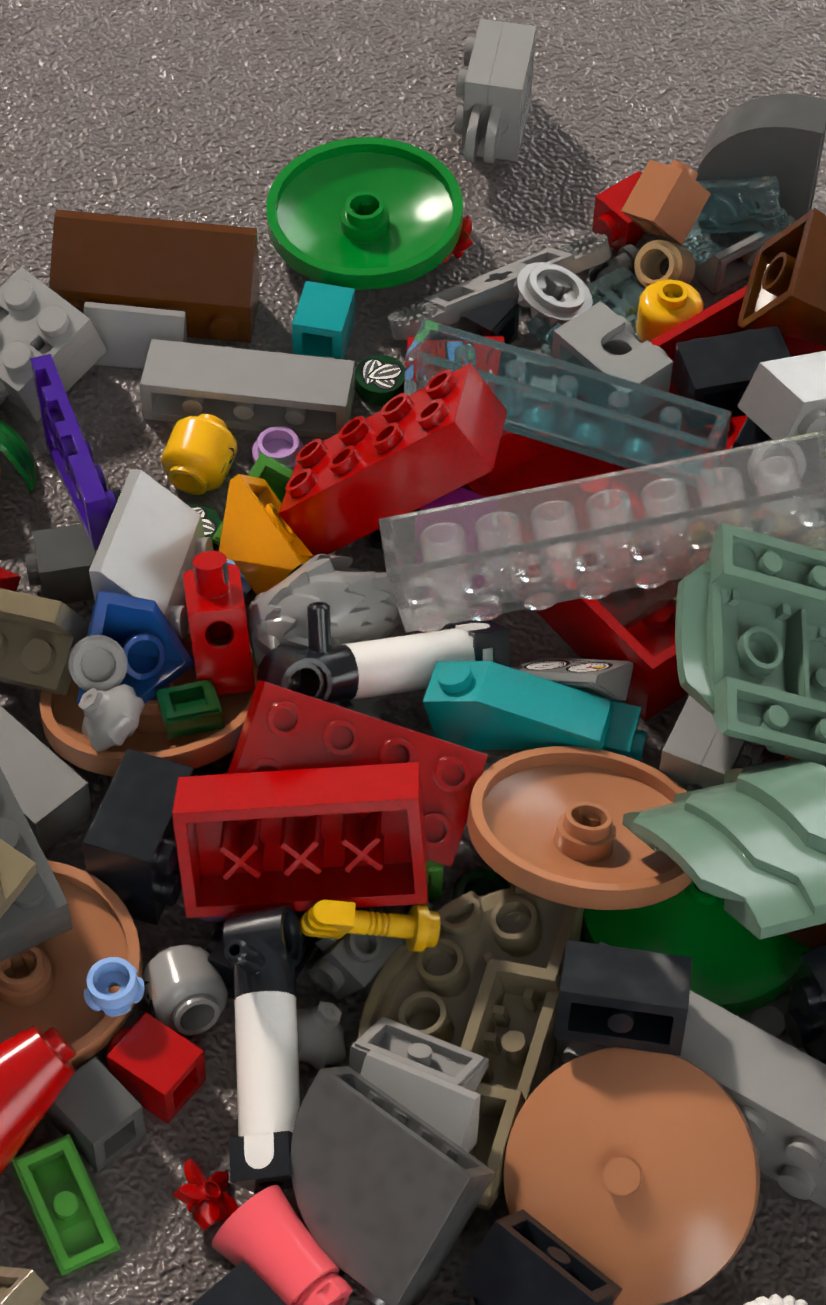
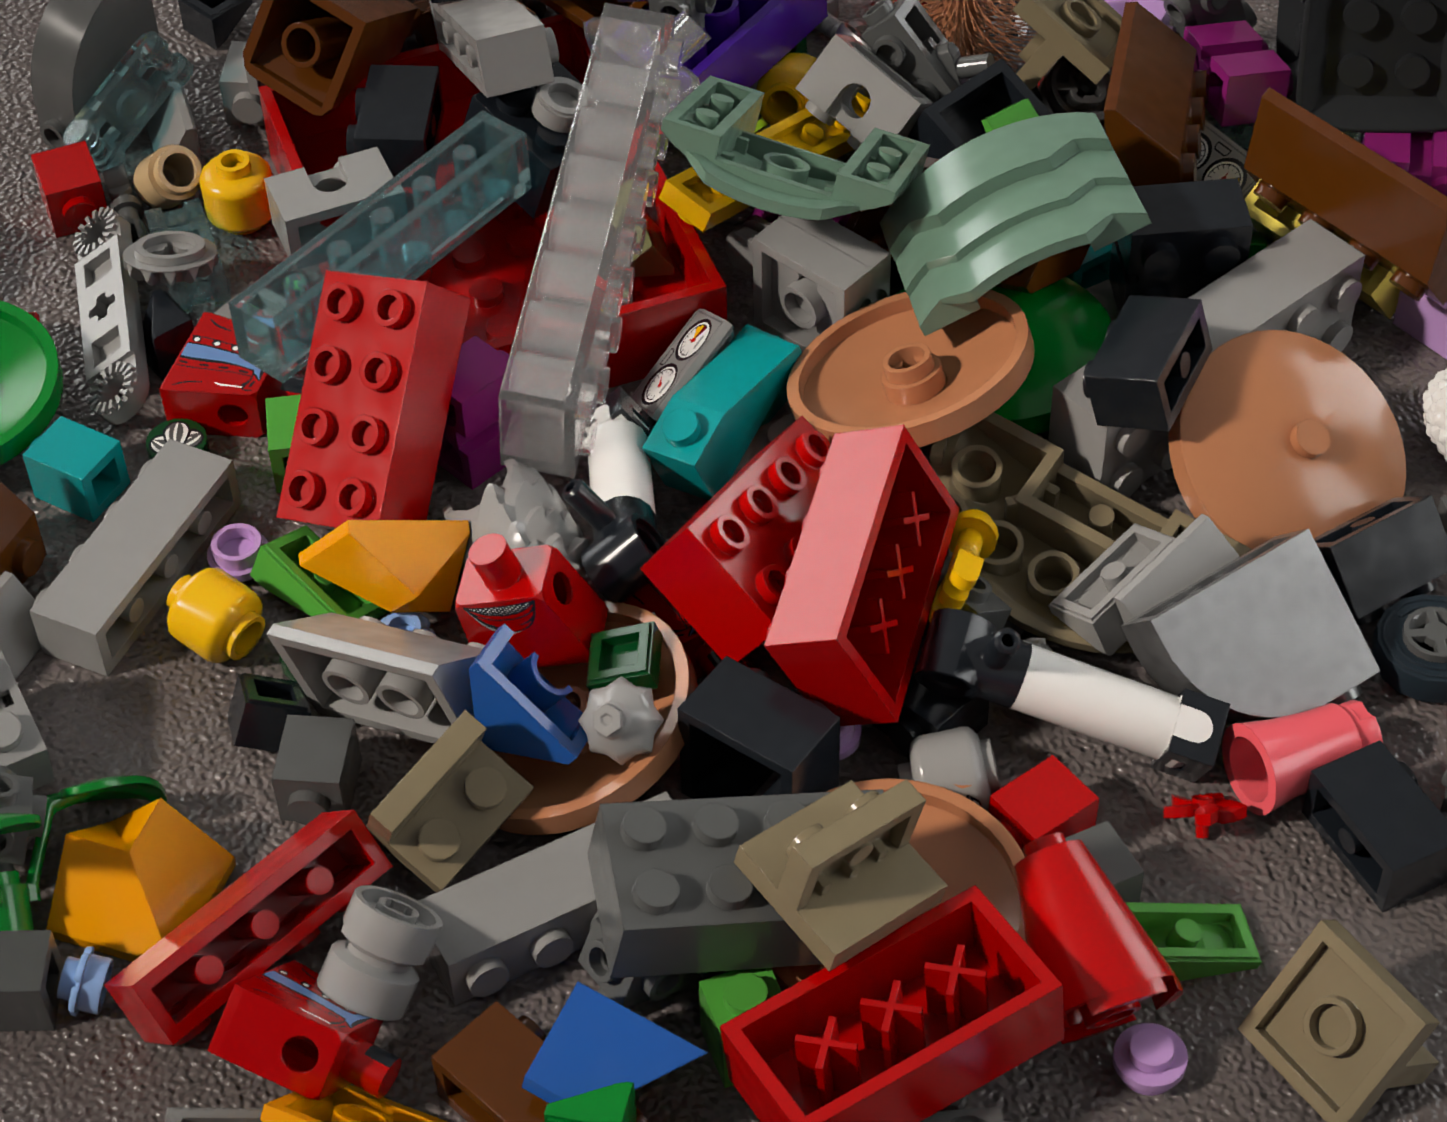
camera: 70 degrees left, 5 degrees down
dark purple wing [30,354,117,550] -> none
light grey tile [68,635,127,691] -> none
light blue plate [84,957,145,1017] -> none
nougat brick [621,160,711,245] -> none

